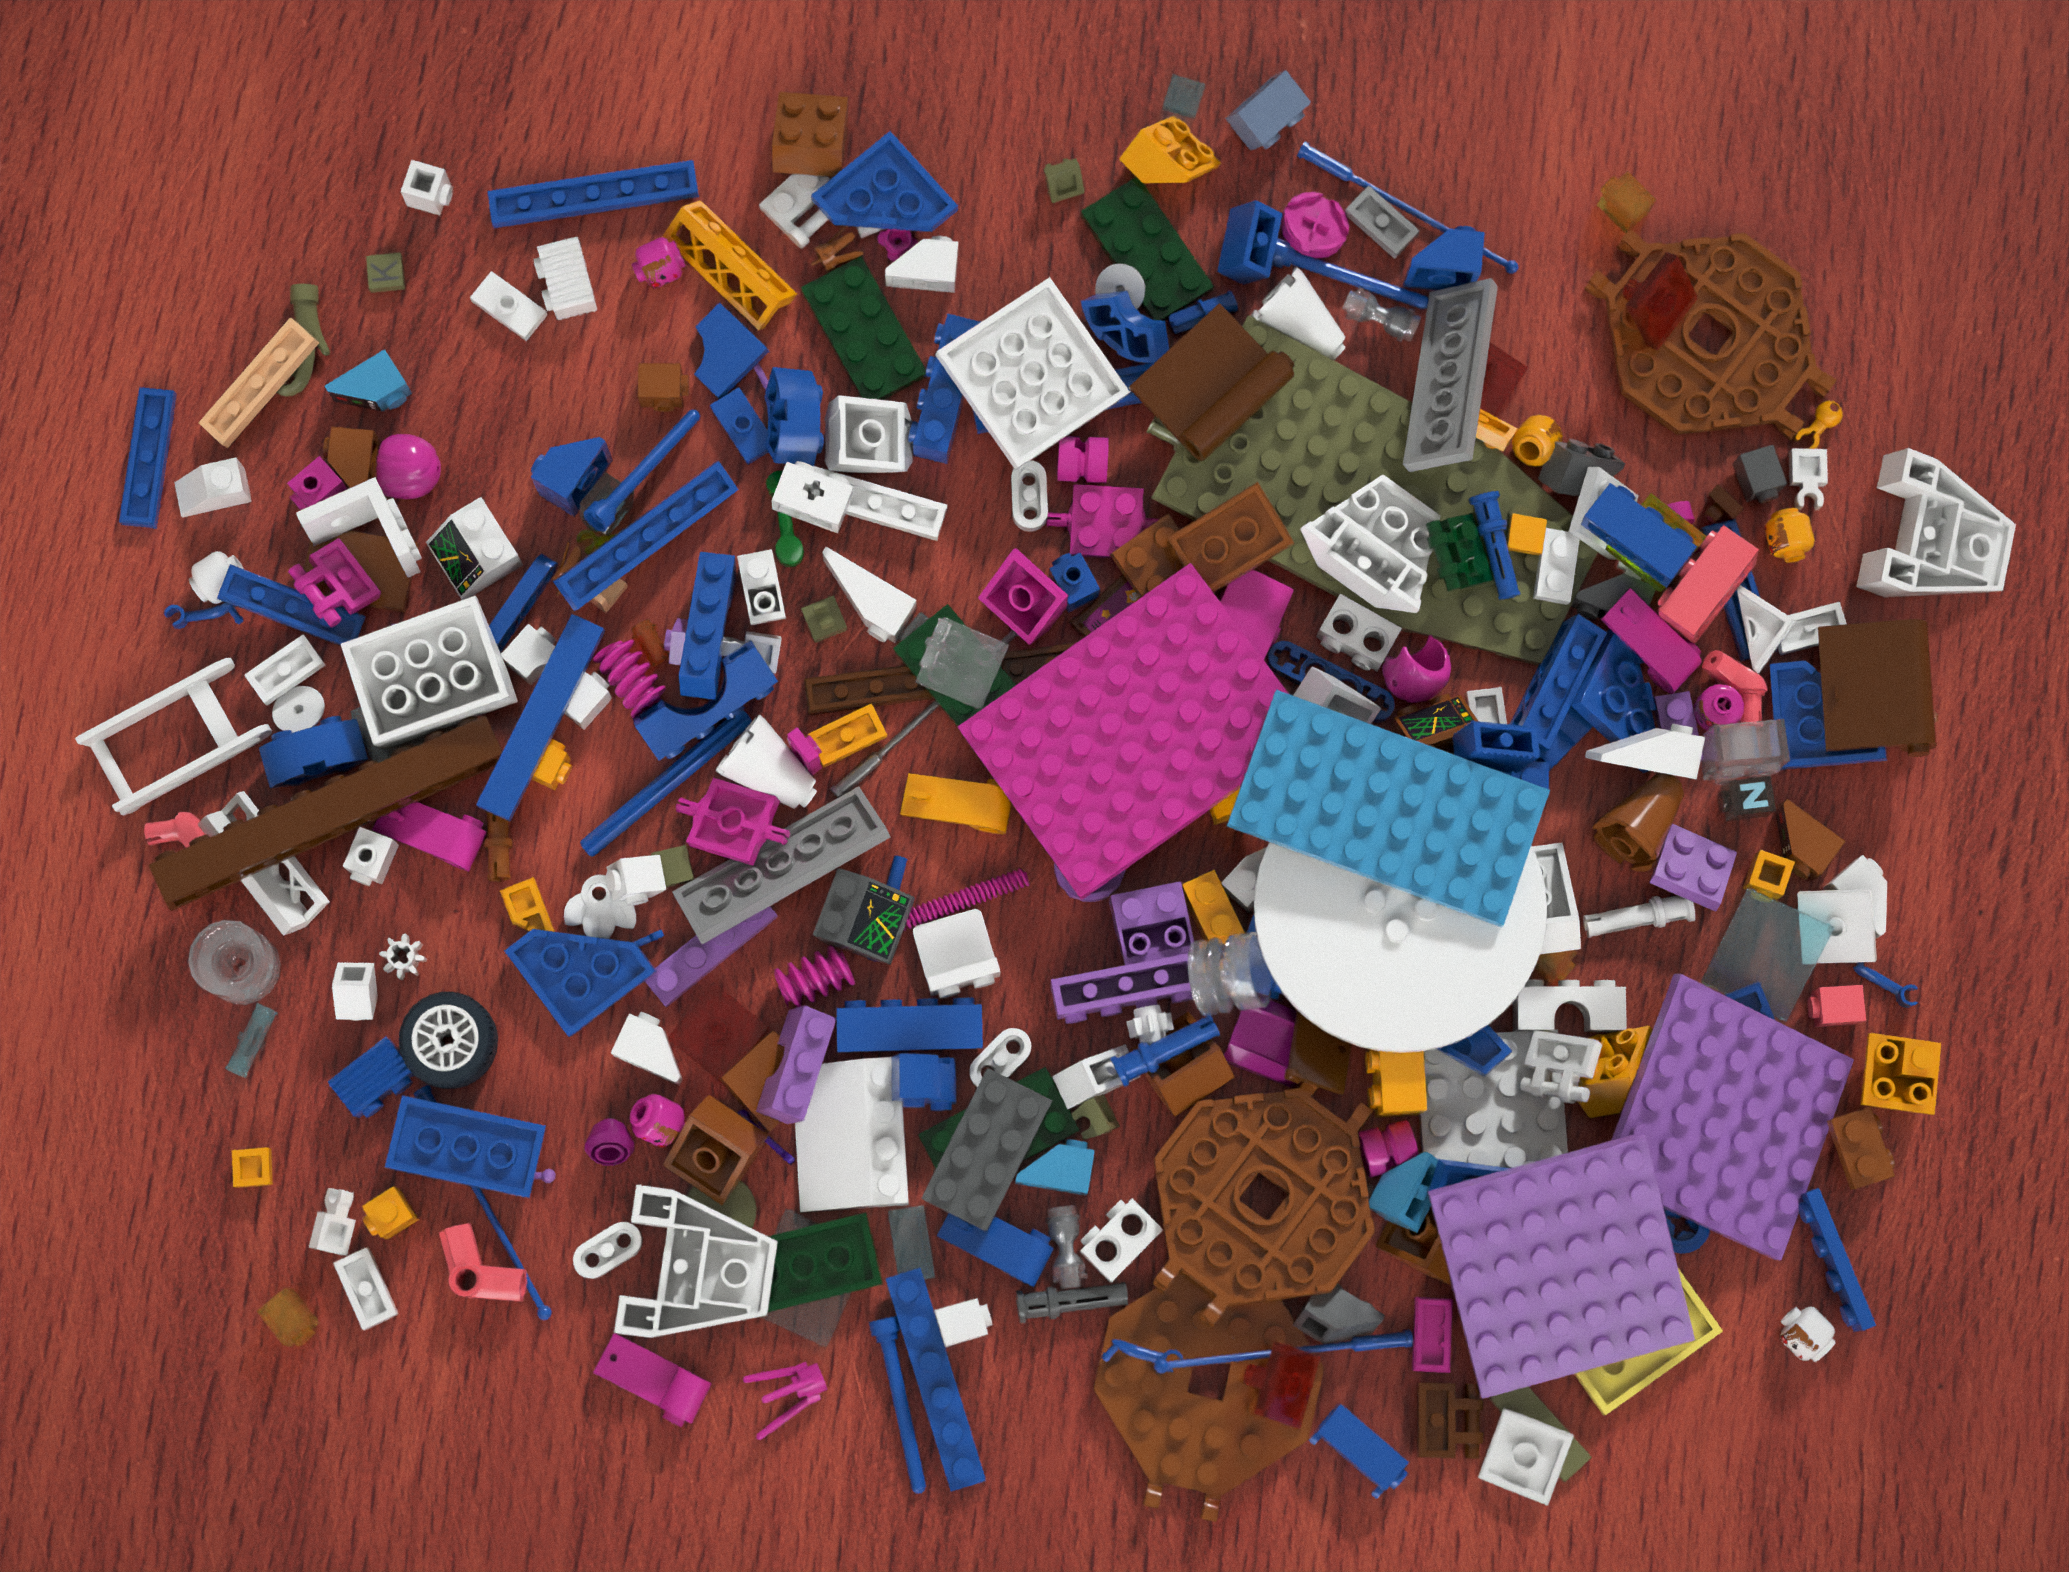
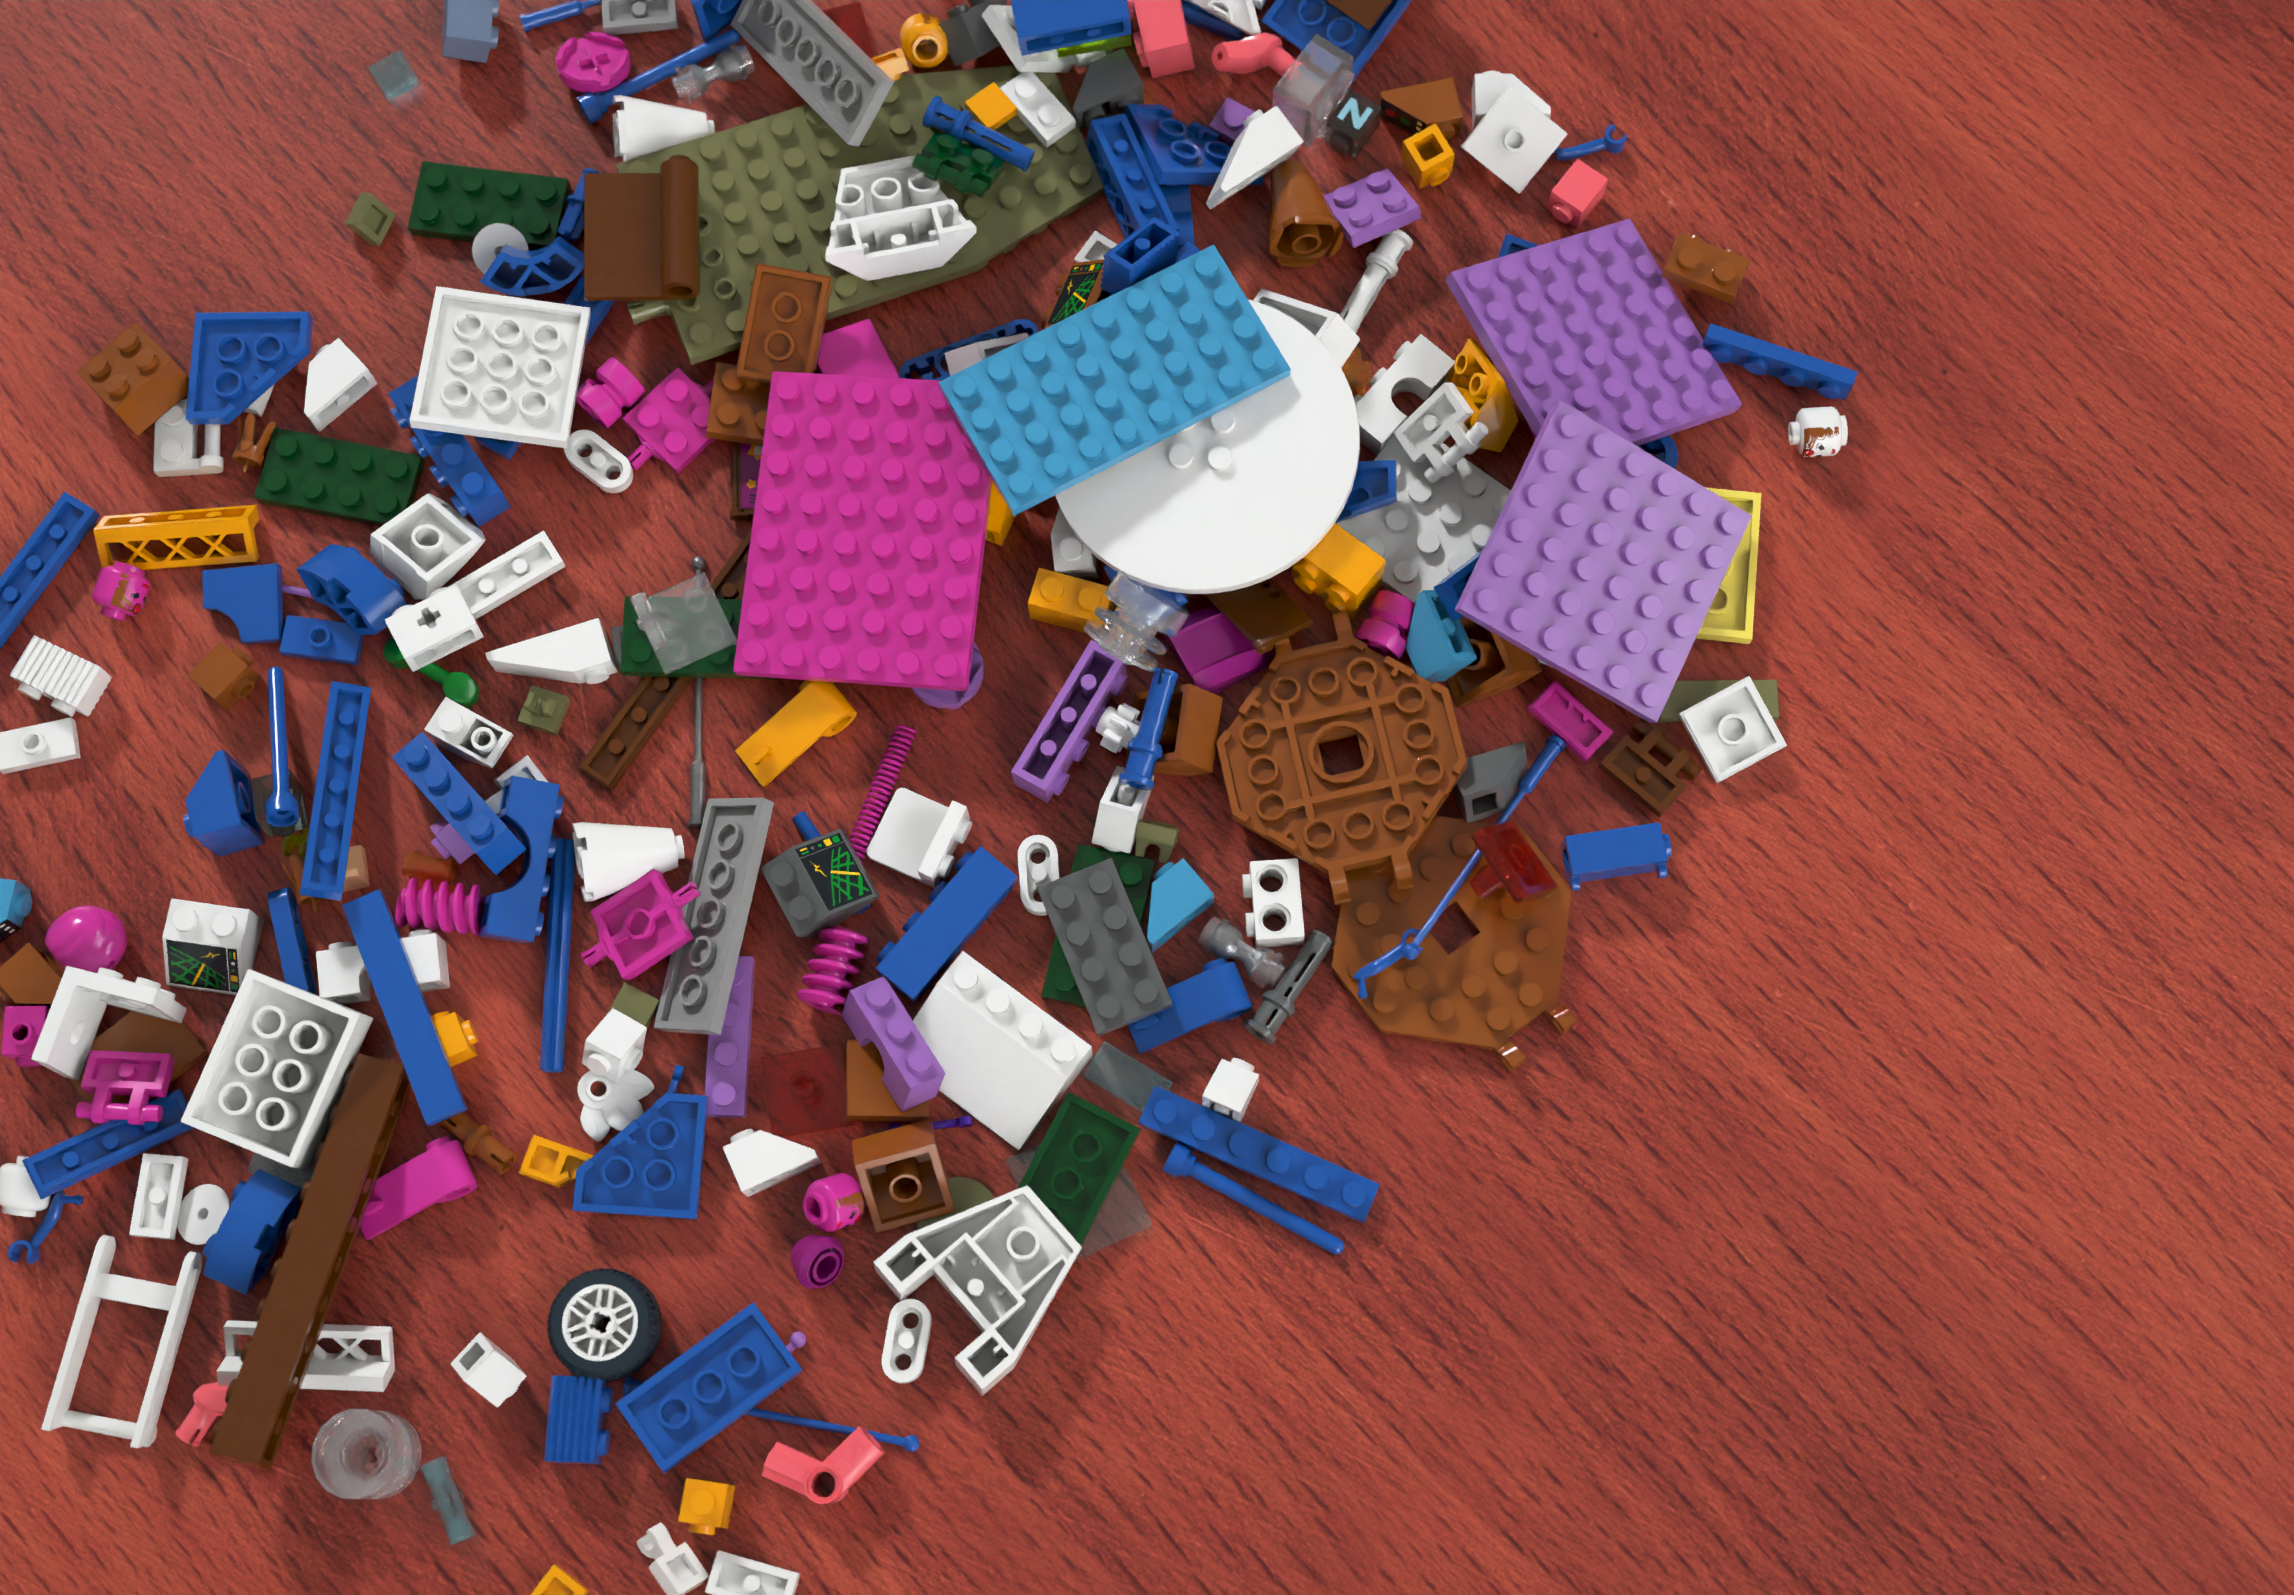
camera: 40 degrees left, 5 degrees down
white brick [343,827,399,886] -> none
white gear [379,934,427,980] -> none
dark pink door [593,1333,712,1427] -> none
dark pink plant [743,1362,828,1440] -> none
dark pink plate [787,727,822,776] -> none
light orange plate [808,703,887,768] -> none
dark pink plate [878,229,918,262] -> none
blue brick [891,1053,957,1111] -> none
dark pink slope [978,548,1068,645] -> none
blue brick [1048,552,1100,613] -> none
medium lavender slope [1109,881,1196,965] -> none
light orange slope [1119,116,1221,183] -> none
blue brick [1217,200,1283,285] -> none
white brick [1316,594,1402,671] -> none
dark pink piece [1382,635,1451,703] -> none
dark pink door [1601,588,1702,694] -> none
dark pink head [1694,684,1744,733] -> none
clear light blue piece [1701,888,1834,1022] -> none
light orange slope [1861,1033,1941,1115] -> none

